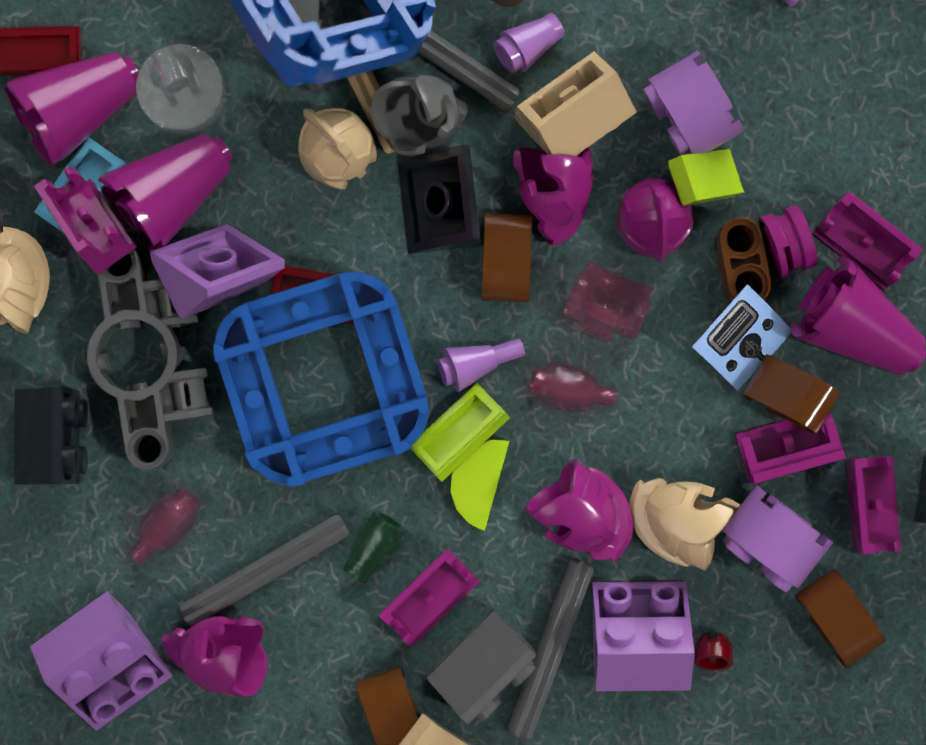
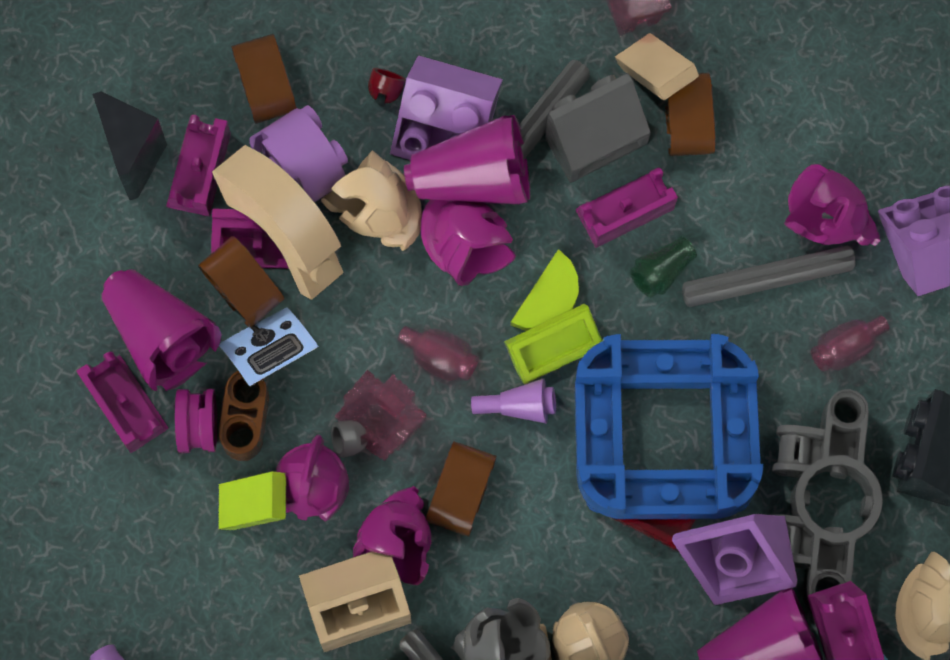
camera: 165 degrees left, 10 degrees down
black slope [398,145,480,254] -> none
medium lavender brick [643,50,744,156] -> none
none -> tan arch [212,145,344,300]
none -> dark grey hinge [331,420,368,458]
none -> magenta cone [404,115,530,205]

